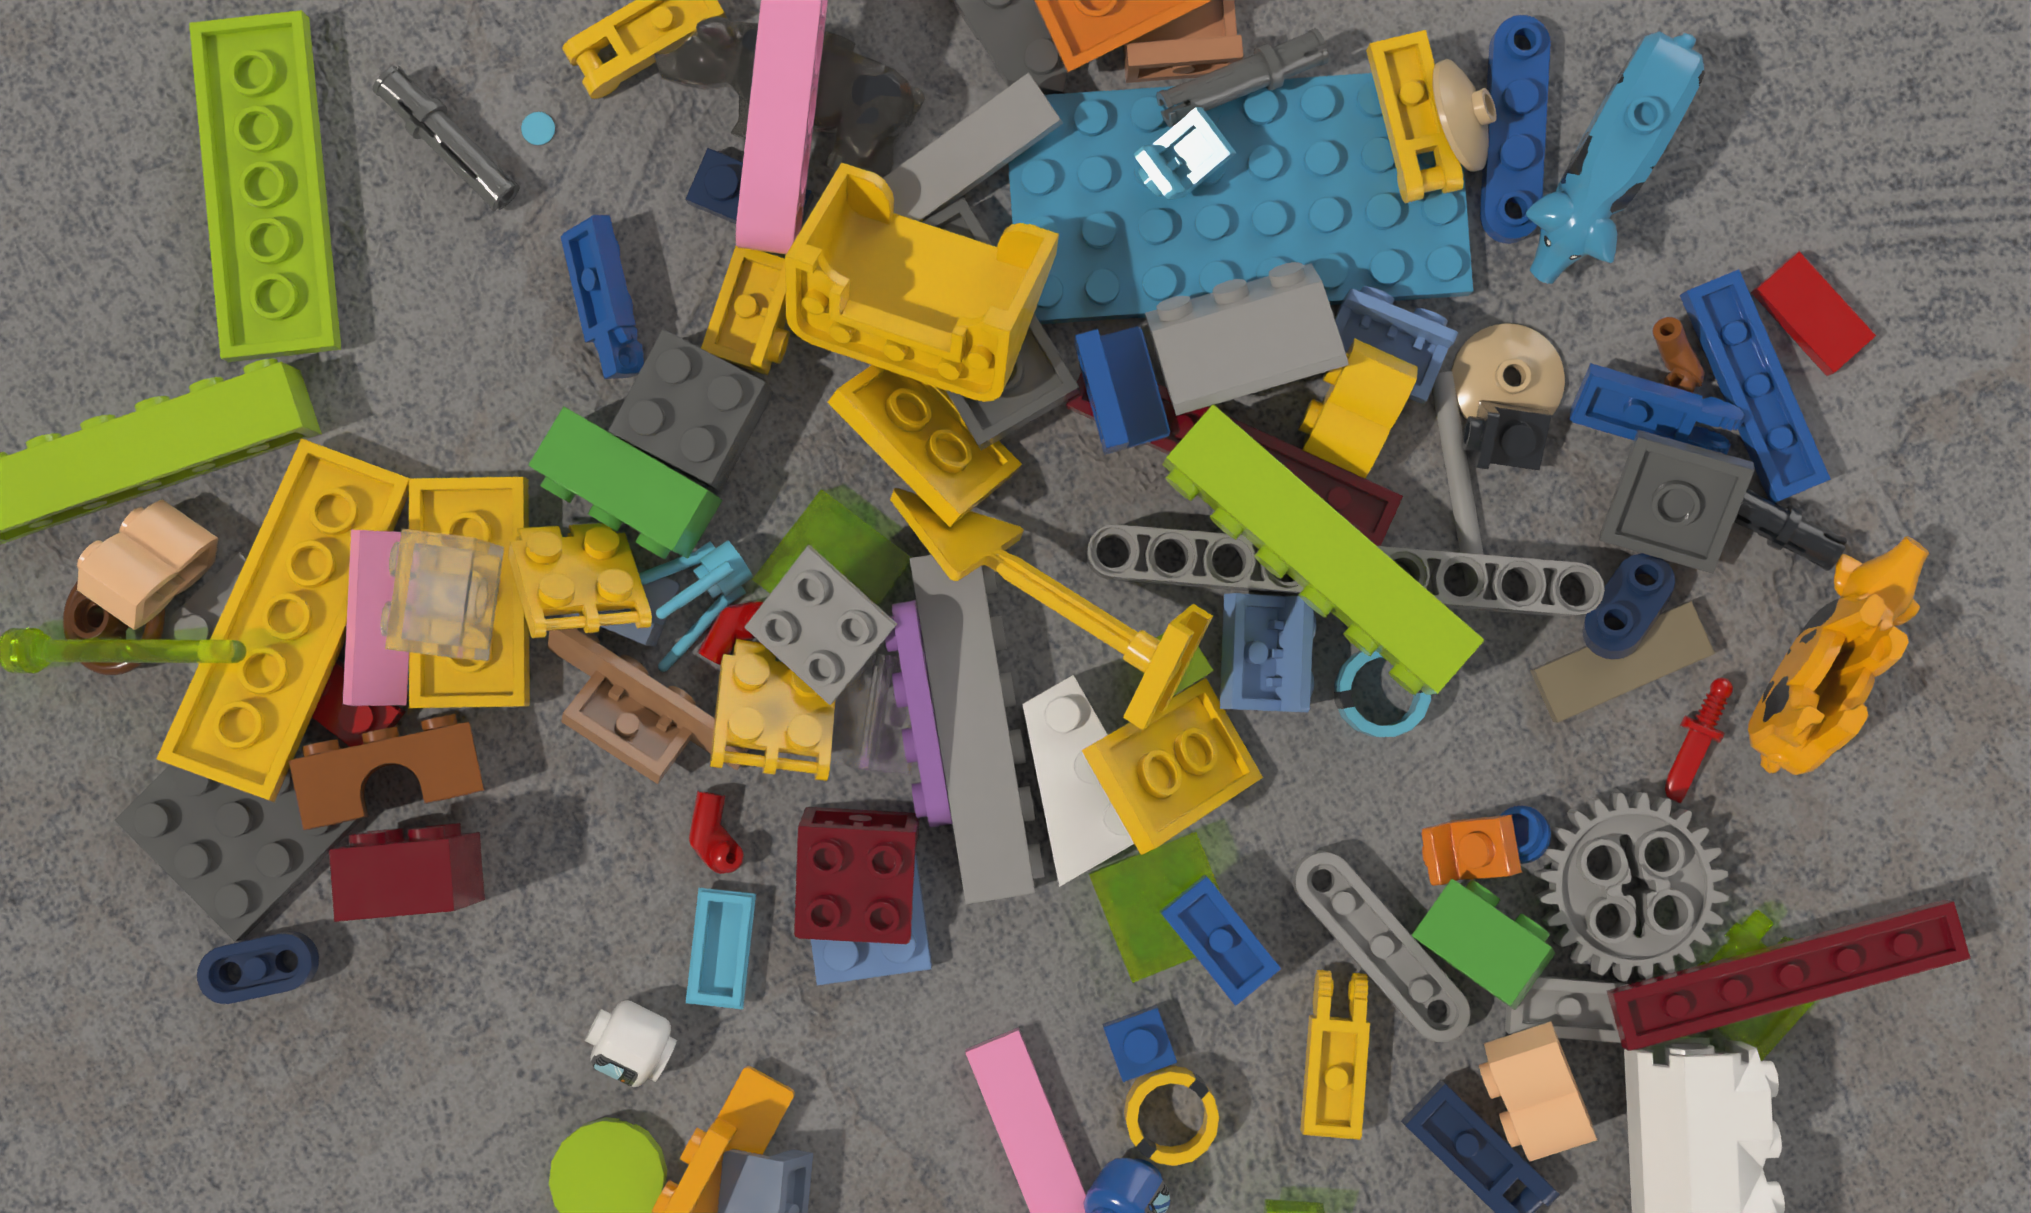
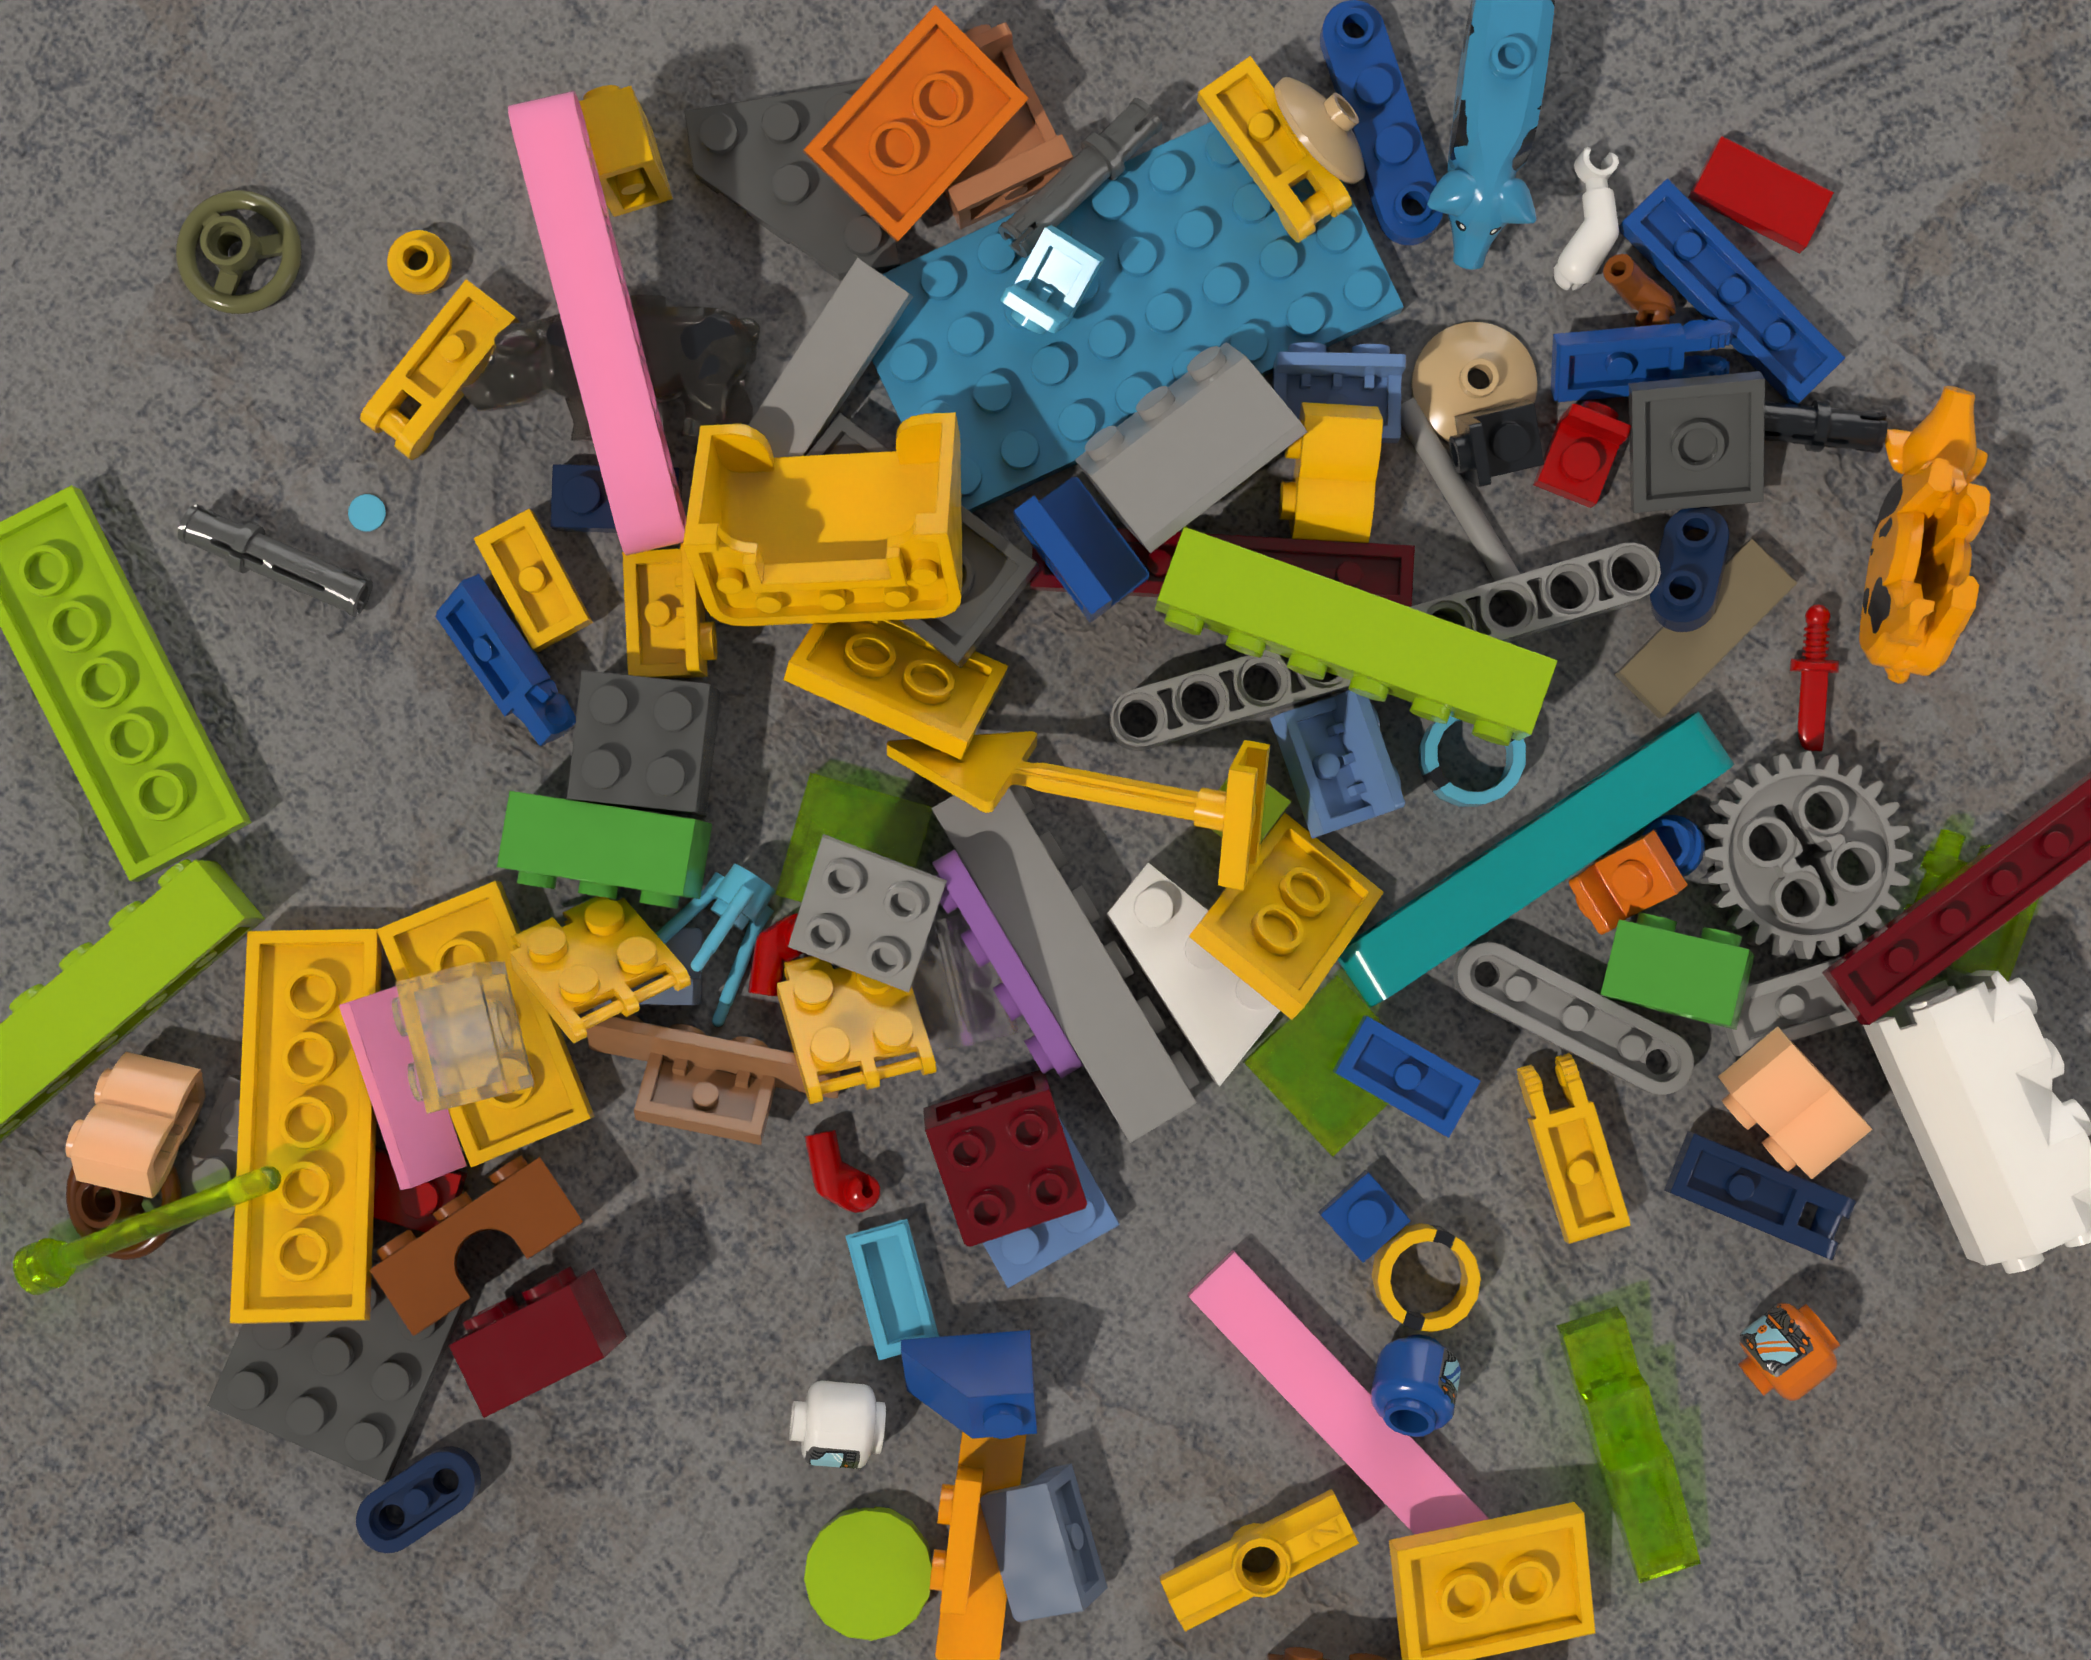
camera: 25 degrees left, 0 degrees up
none -> yellow plate [473,508,593,653]
none -> blue slope [901,1330,1037,1439]
none -> teal beam [1338,711,1734,1008]
none -> red bracket [1533,401,1632,508]
none -> white arm [1554,147,1619,291]

